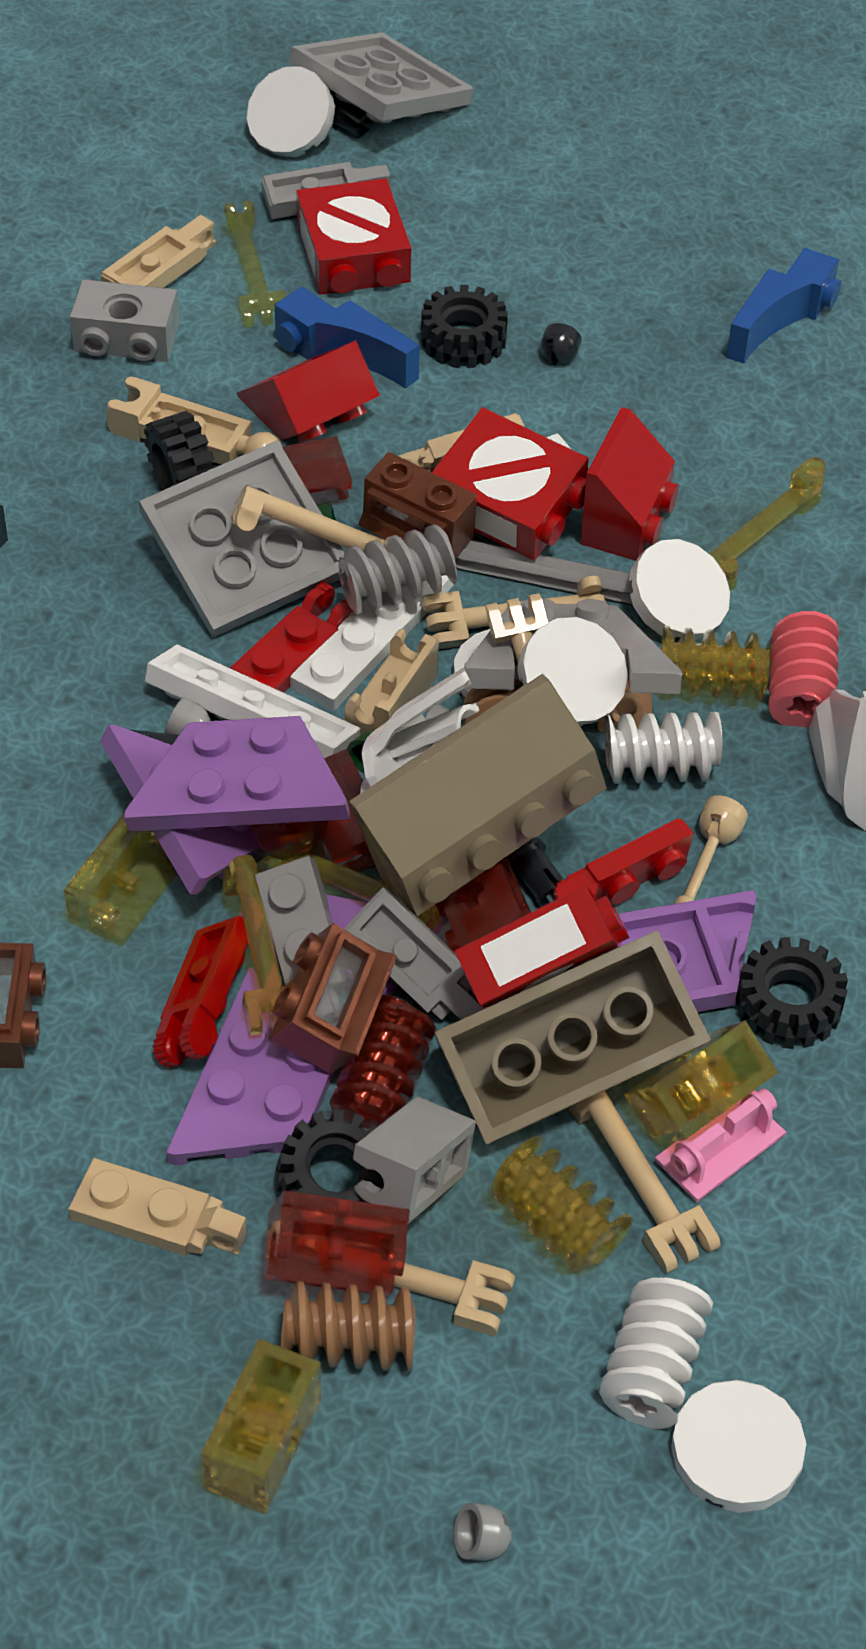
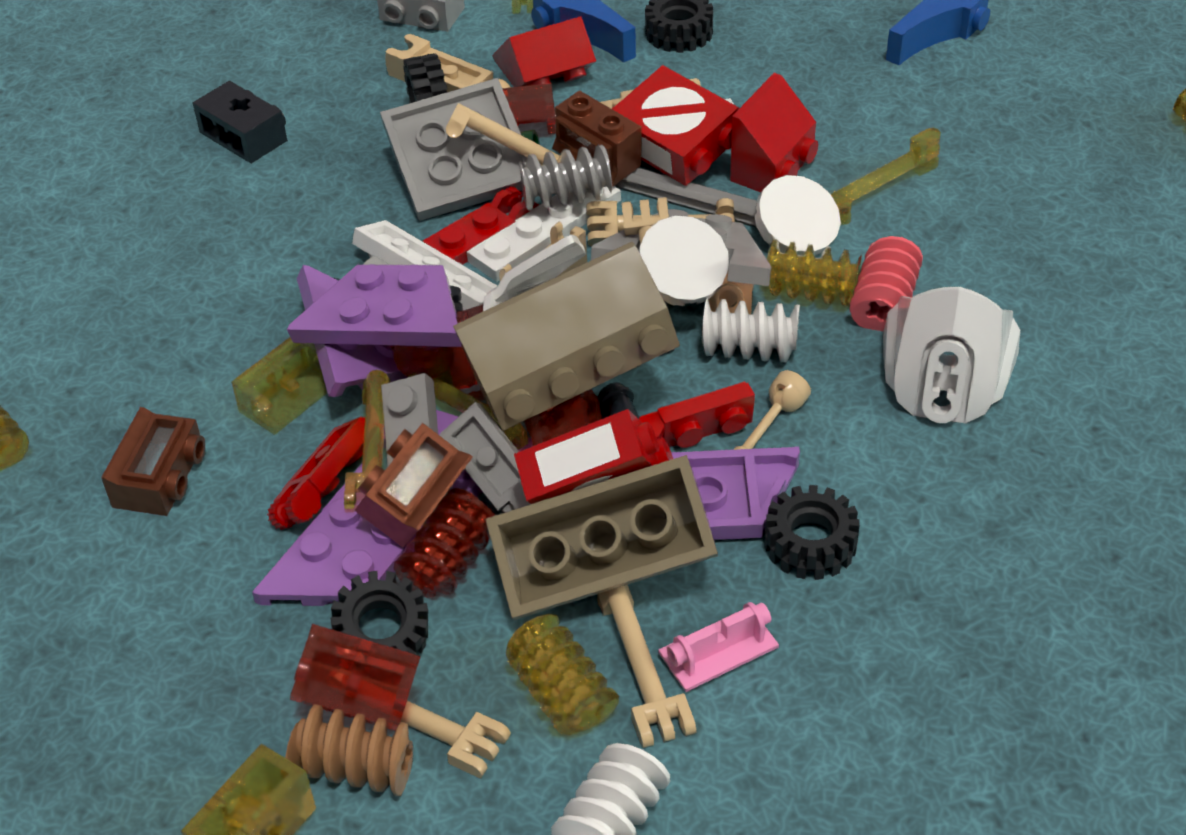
camera: 15 degrees right, 5 degrees down
tan hinge [68,1158,248,1257] -> none
light grey hinge [353,1096,476,1225] -> none
black hinge [540,323,582,366] -> none
clear yellow brick [624,1021,779,1145] -> none

